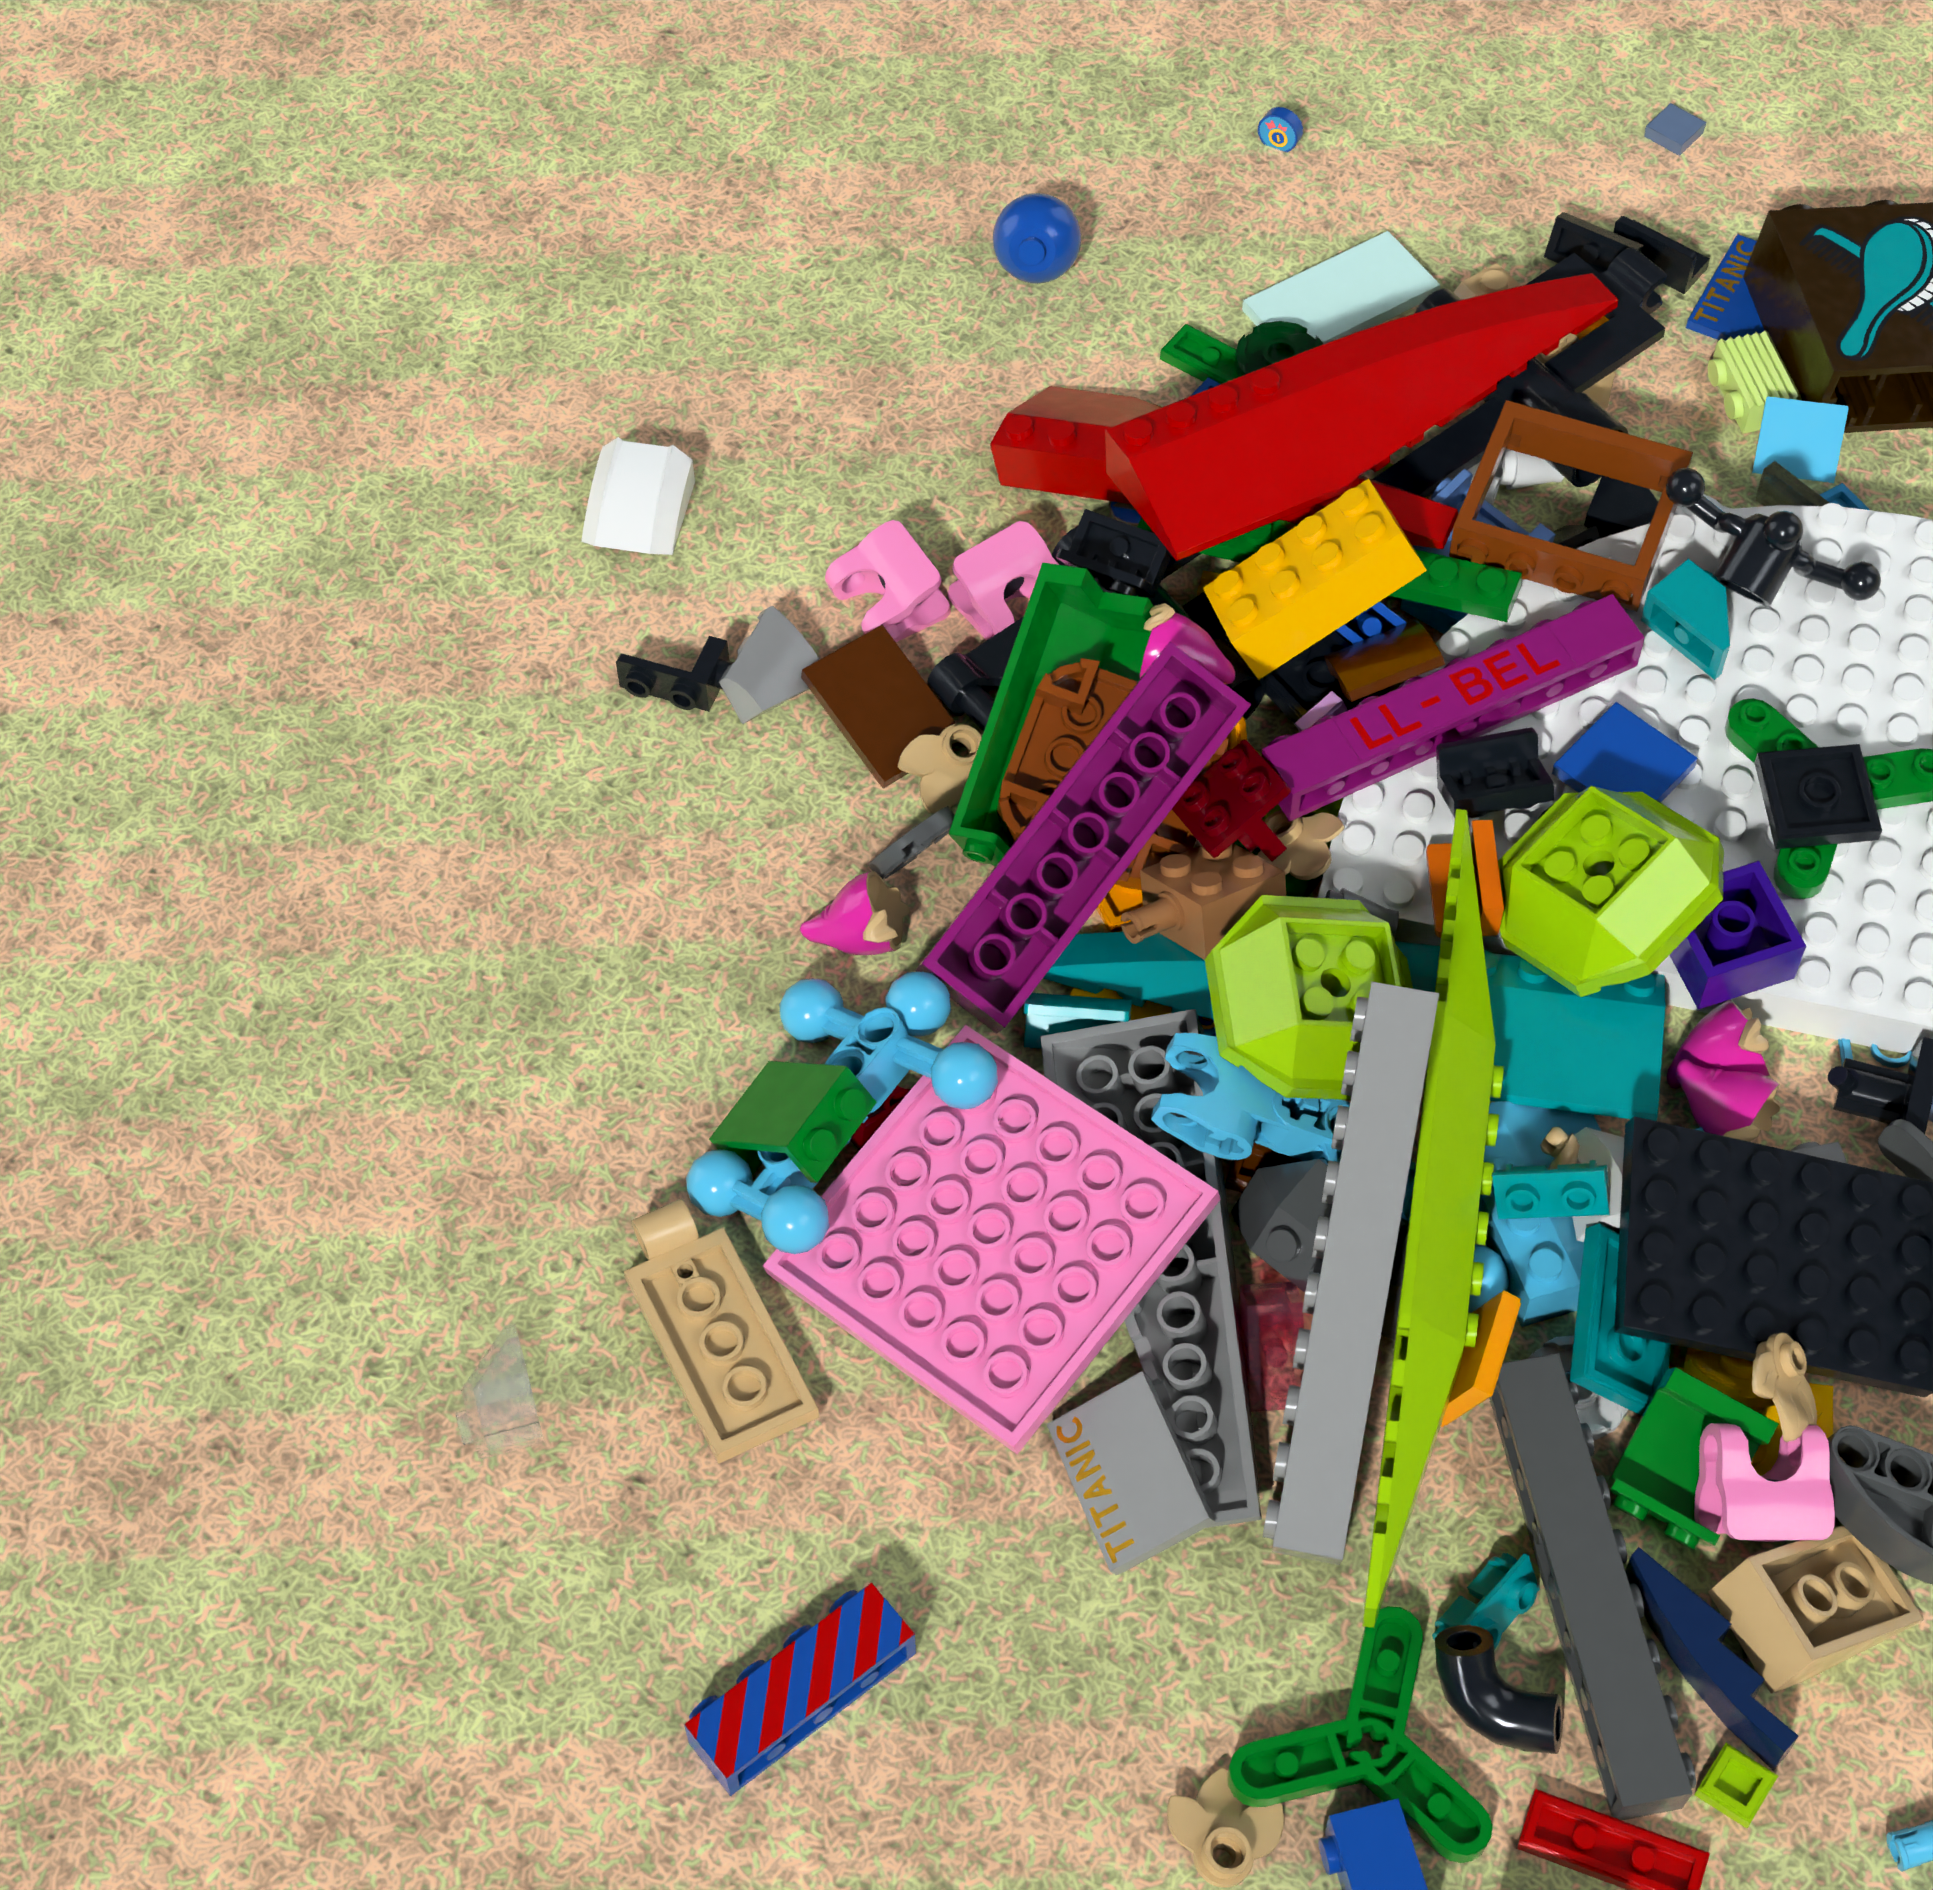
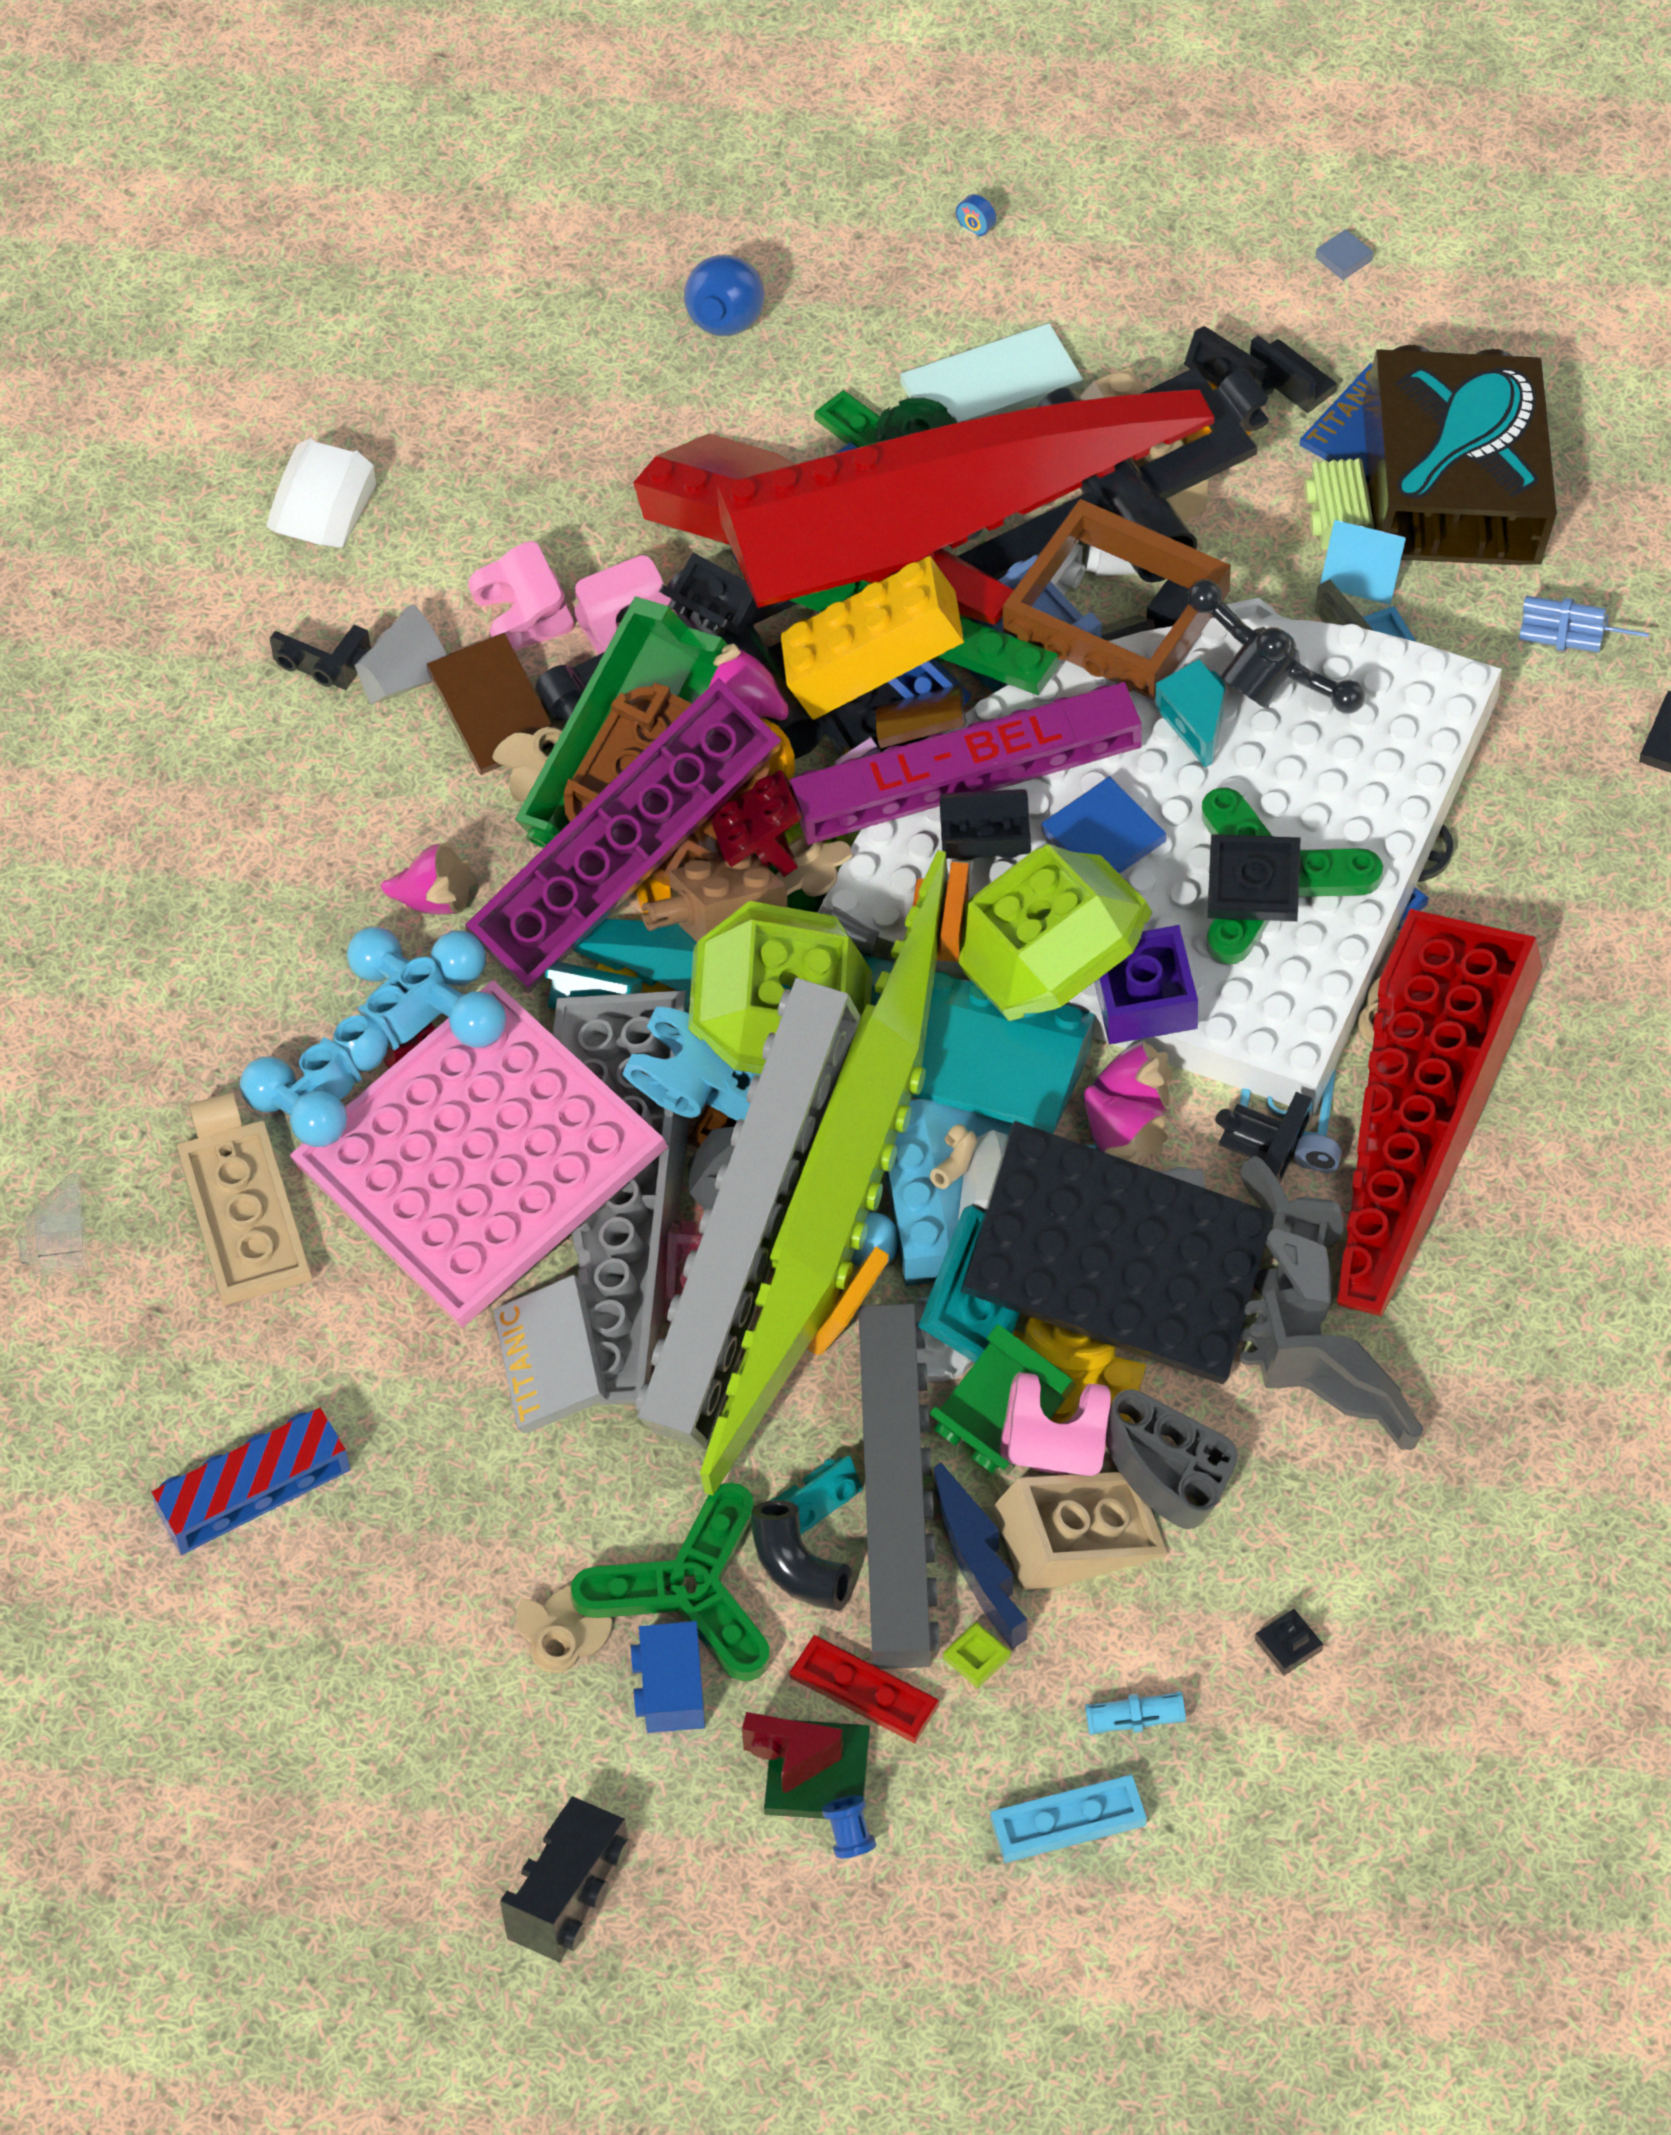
camera: 10 degrees right, 0 degrees up
green panel [709,1061,877,1183] -> none
dark grey tile [868,806,955,879] -> none
teal hinge [1492,1160,1610,1219] -> none
tan plate [1752,1332,1817,1442] -> none

